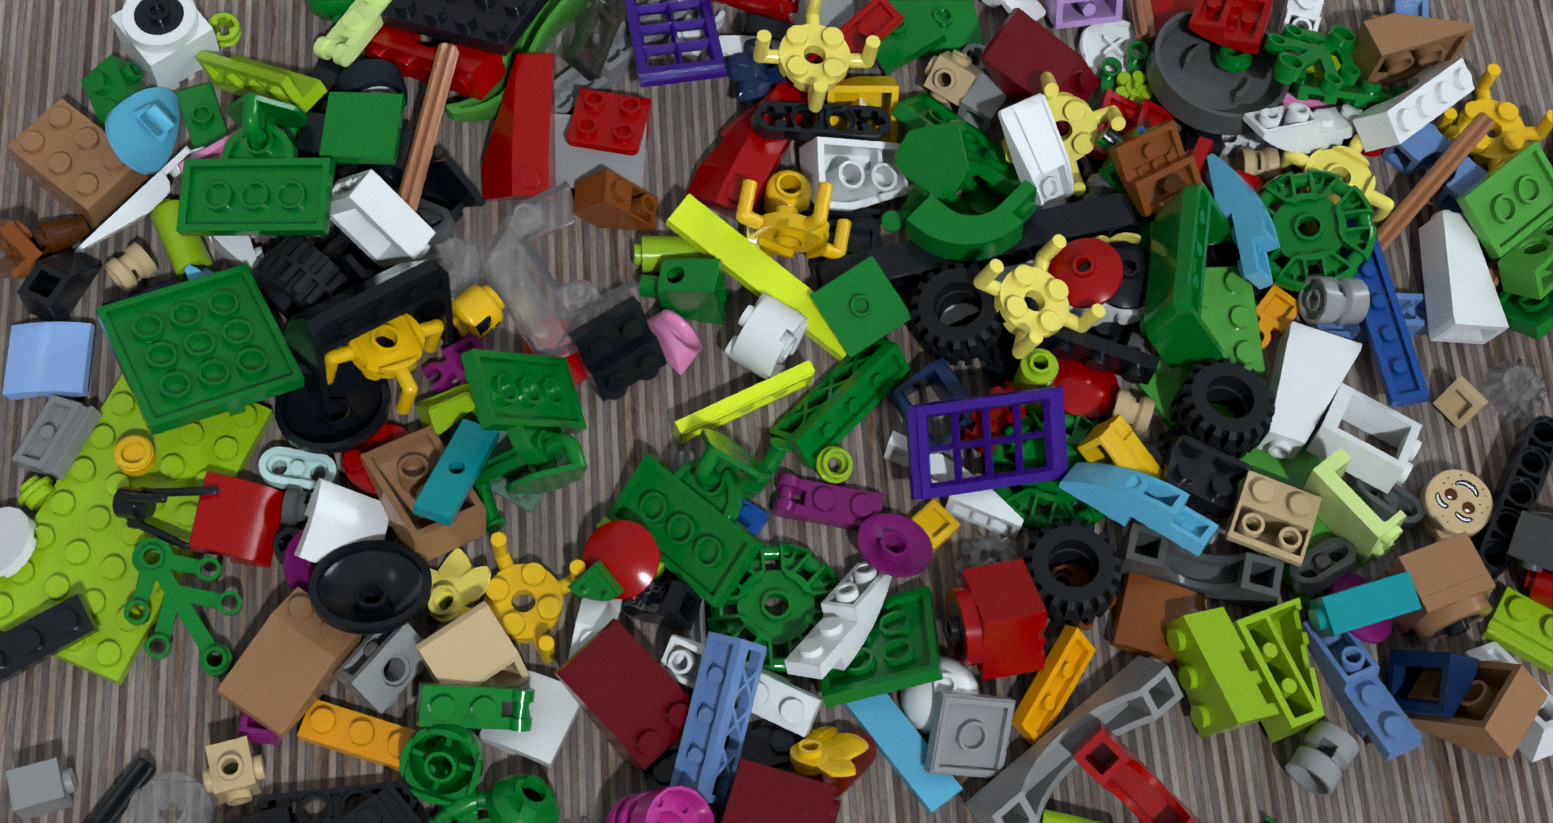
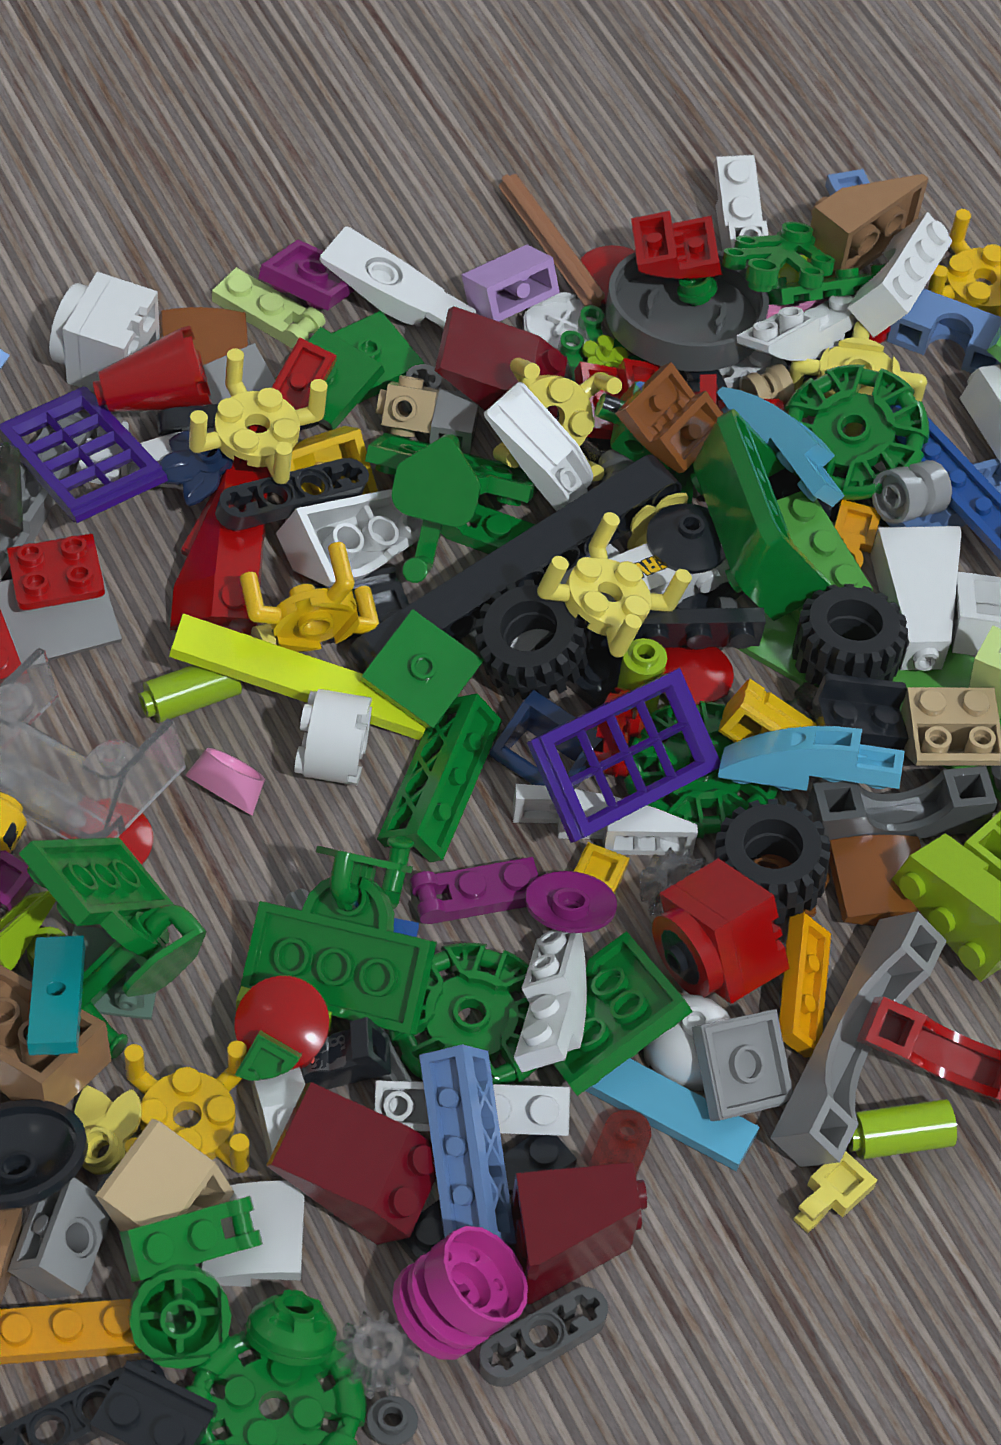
camera: 20 degrees left, 10 degrees down
black plate [568,296,667,402] -> none
dark orange slope [573,168,658,231] -> none
green torso [639,258,729,325] -> none
neon yellow tile [672,360,815,445] -> none
yellow head [762,170,812,215] -> none
yellow plate [789,726,869,777] -> none
lime plate [815,446,853,484] -> none
green arch [906,179,1037,261] -> none
red dish [1048,238,1124,308] -> none
tan wheel [1109,388,1156,434] -> none
nougat axle [1376,112,1495,252] -> none

